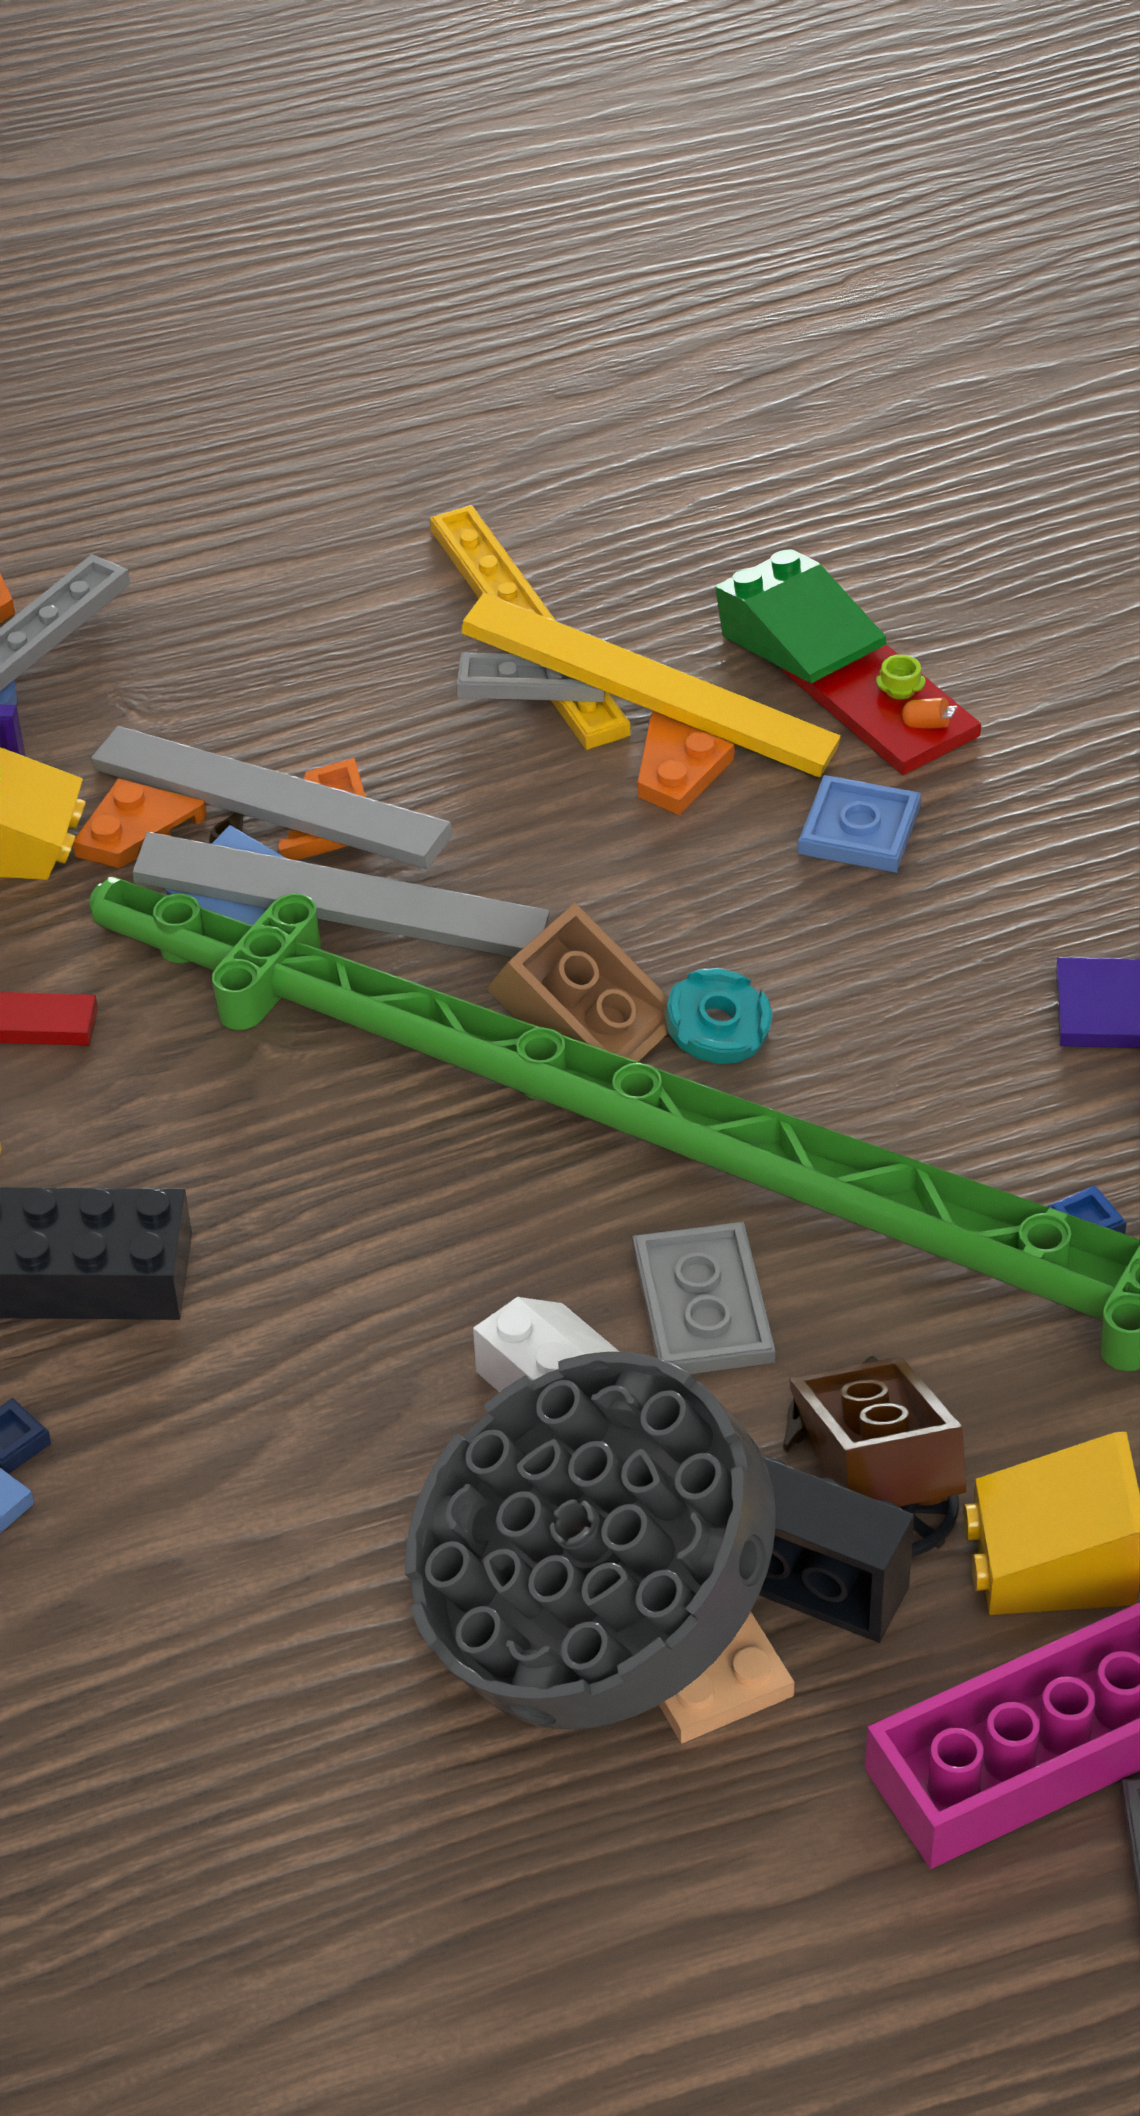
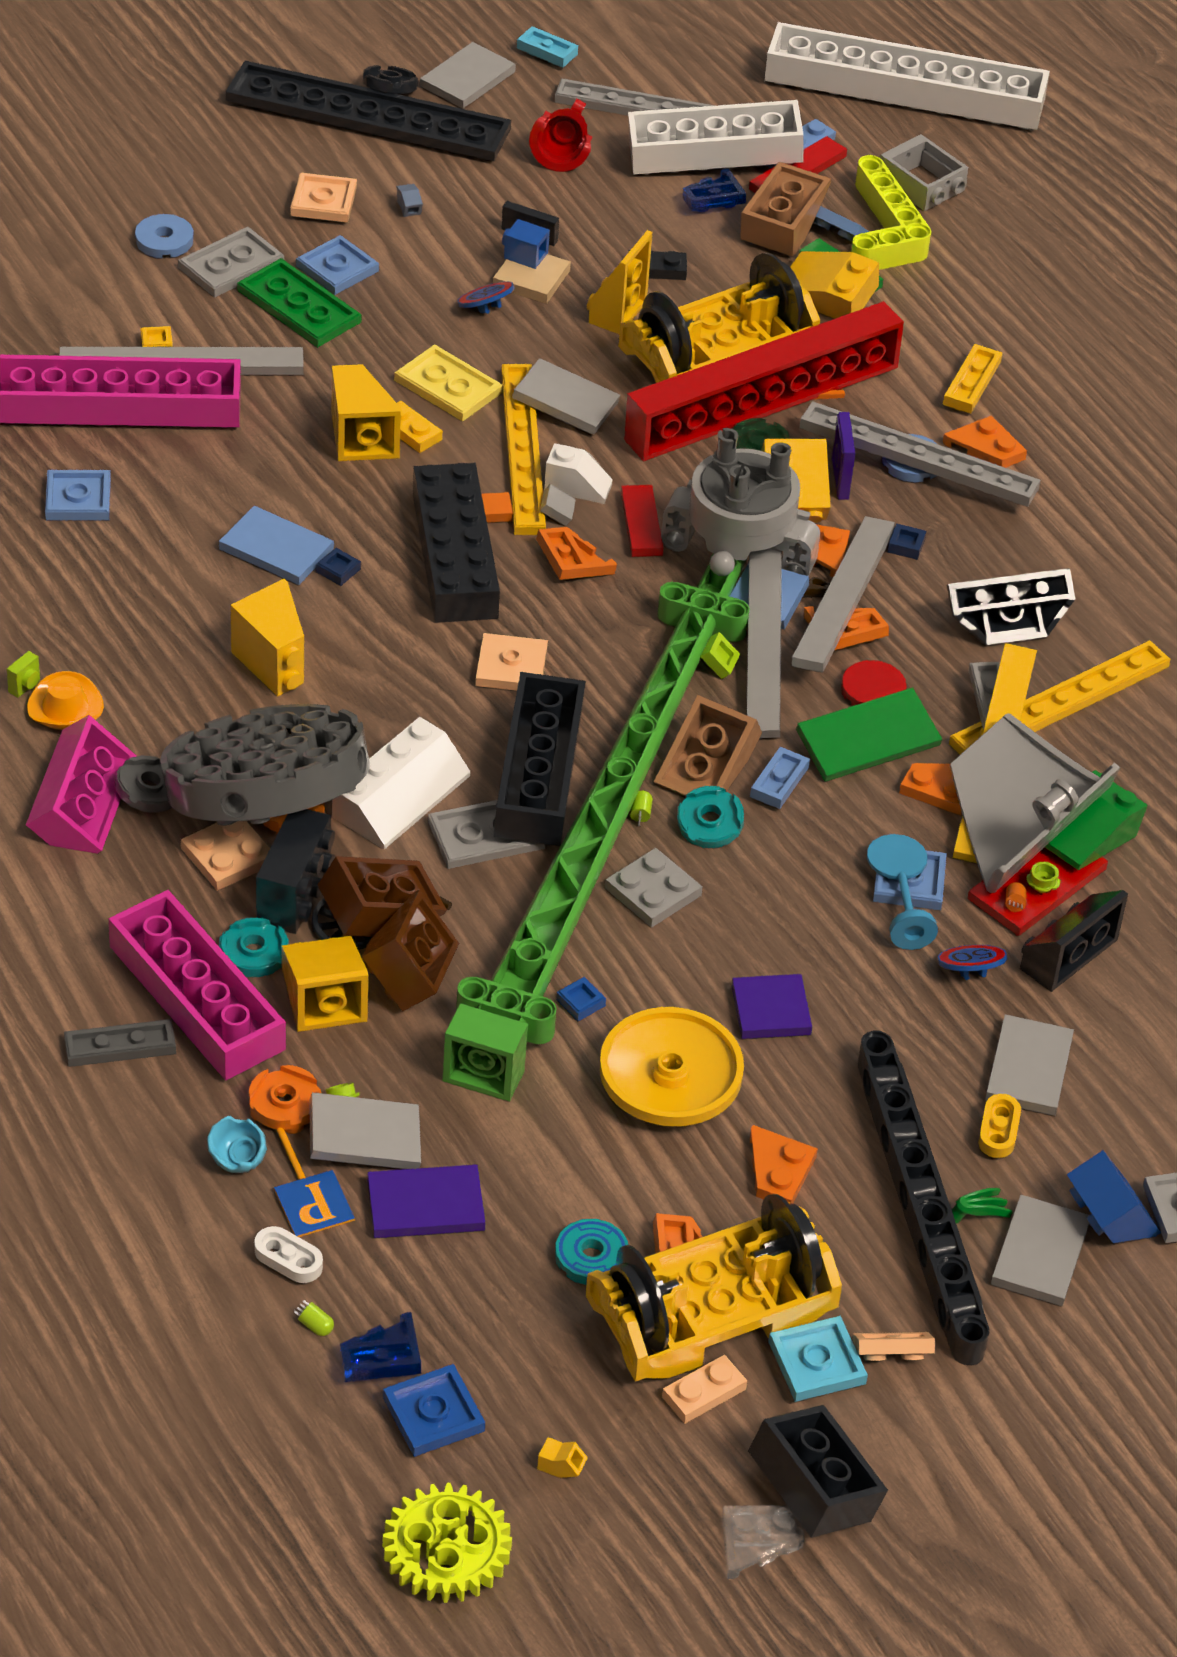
camera: 75 degrees right, 0 degrees up
none -> lime plate [7,651,40,698]
none -> dark pink slope [26,715,136,854]
none -> light orange hat [27,671,104,730]
none -> dark grey tile [115,755,172,813]
none -> teal tile [219,918,289,977]
none -> yellow slope [231,579,304,697]
none -> reddish brown slope [362,889,459,1012]
none -> light nougat plate [475,633,548,691]
none -> black brick [493,672,586,846]
none -> orange wing [536,527,617,580]
none -> light grey plate [605,848,703,928]
none -> light grey piece [661,428,820,576]
none -> lime plate [700,632,740,679]
none -> medium blue plate [750,747,810,809]
none -> green tile [796,688,943,782]
none -> red tile [841,660,907,706]
none -> dark azure piece [867,834,938,950]
none -> dark blue tile [888,523,927,560]
none -> blue piece [938,945,1007,980]
none -> black wedge [946,568,1076,646]
none -> light grey panel [950,713,1120,893]
none -> black slope [1020,890,1128,992]

